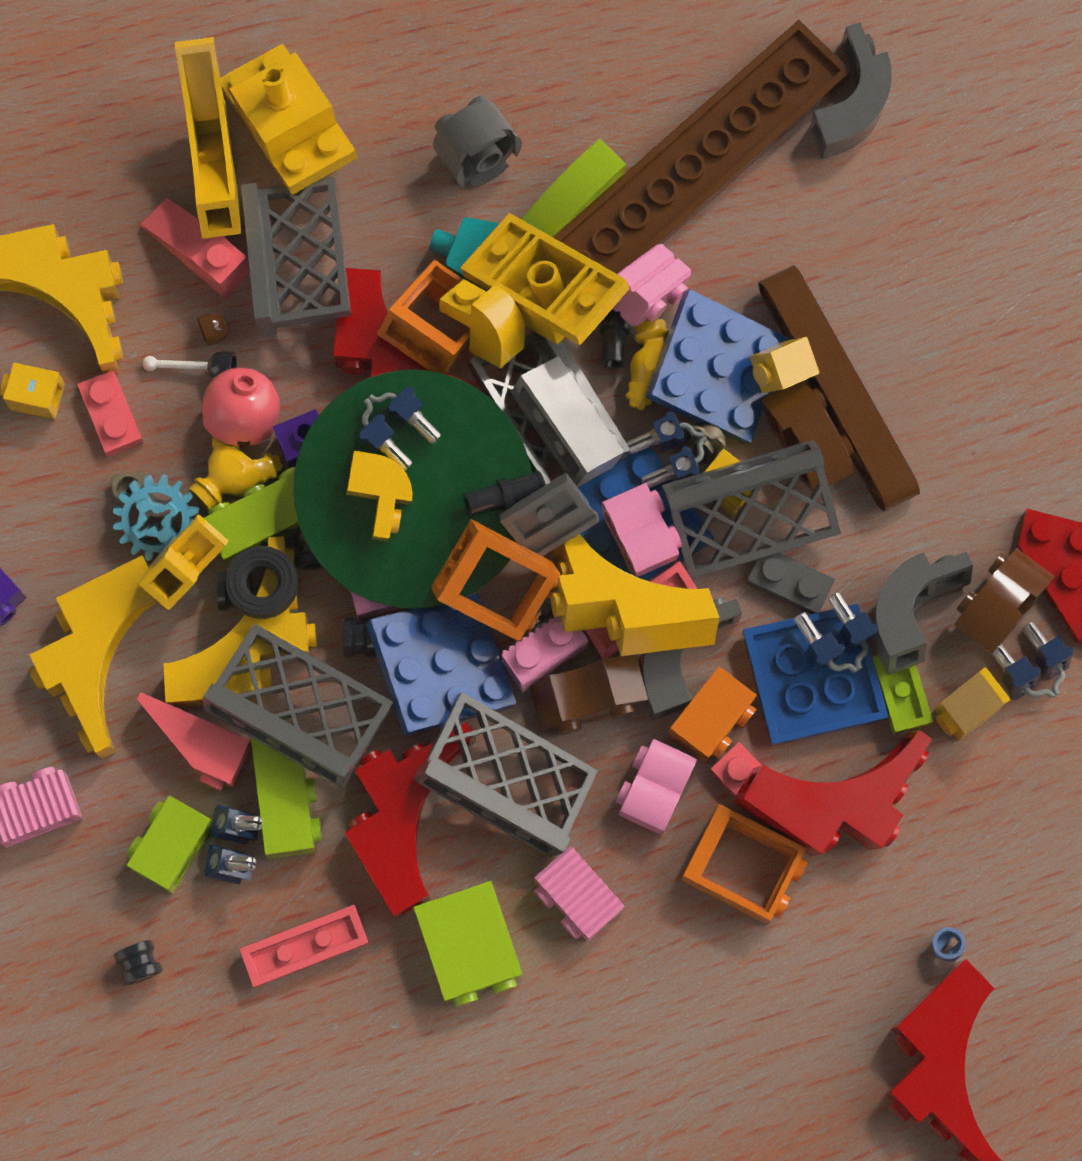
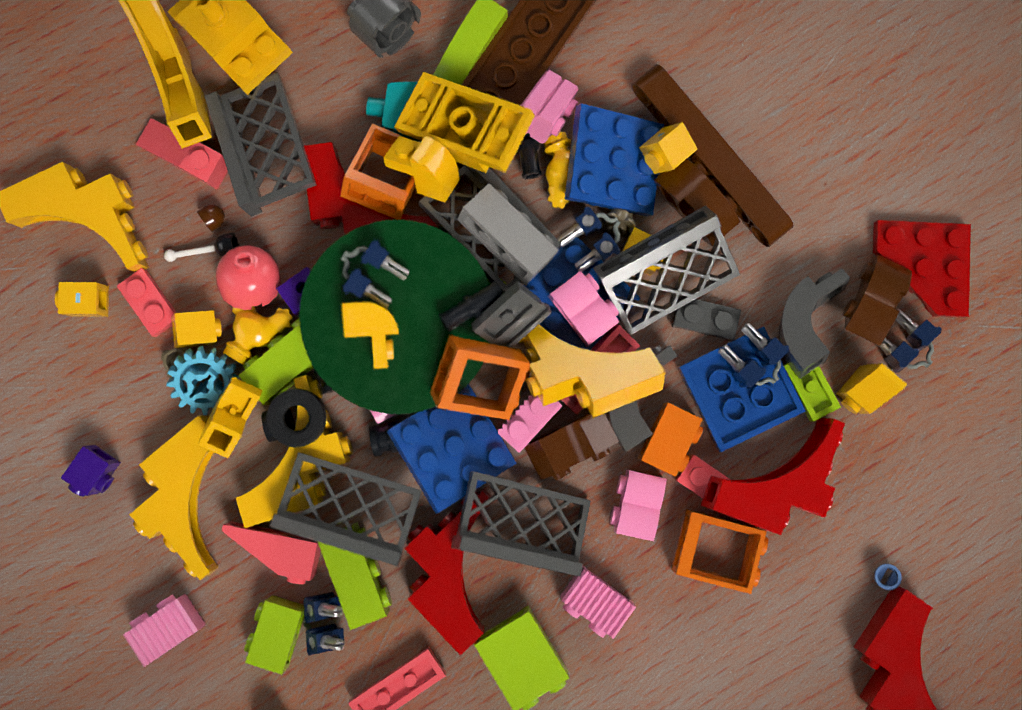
camera: 10 degrees left, 10 degrees up
none -> yellow brick [171,310,222,348]

